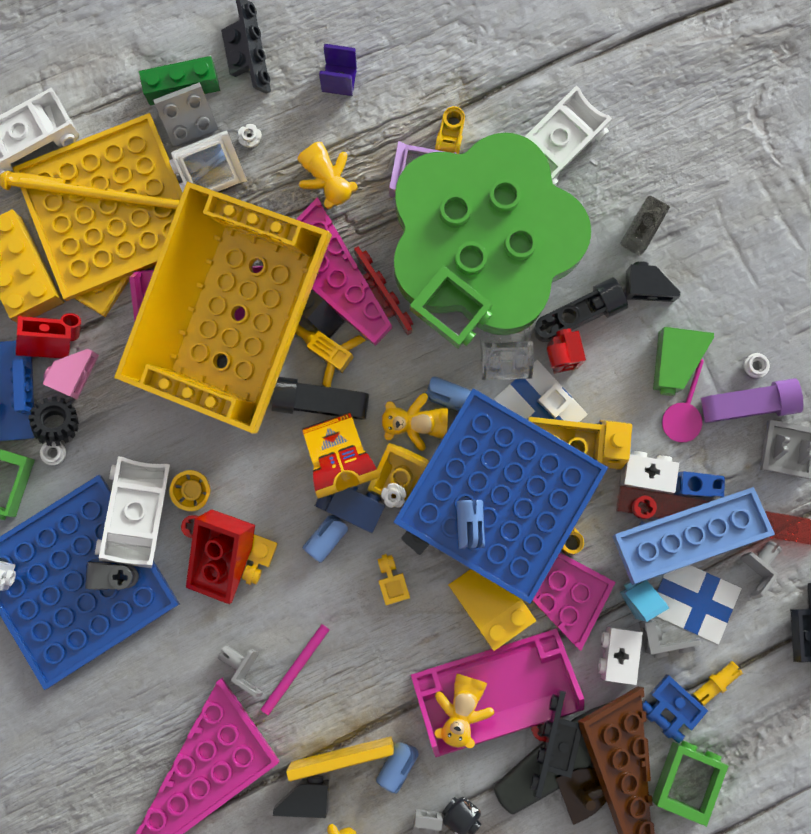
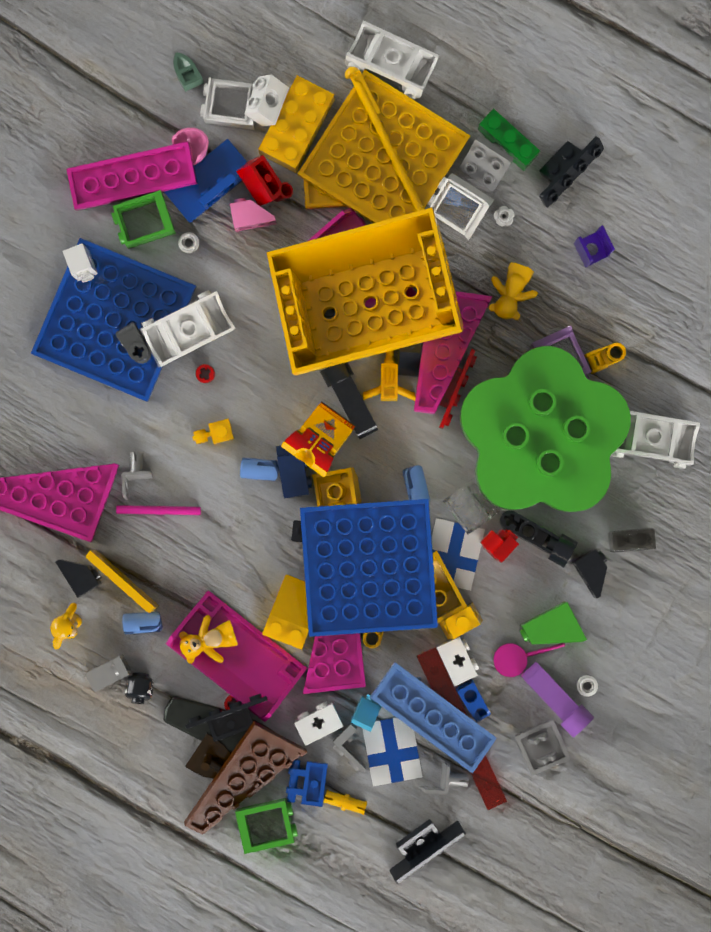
camera: 60 degrees right, 5 degrees up
black tyre [29,397,79,446] -> none
yellow helmet [169,470,211,511] -> none
red slope [186,509,255,605] -> none
yellow plate [377,554,410,605] -> none
white plate [381,483,407,508] -> none
yellow piece [382,393,448,451] -> none
bright green window [410,265,493,349] -> none
medium blue arm [456,500,485,549] -> none
white plate [537,383,574,419] -> none
red bush [631,496,657,519] -> none

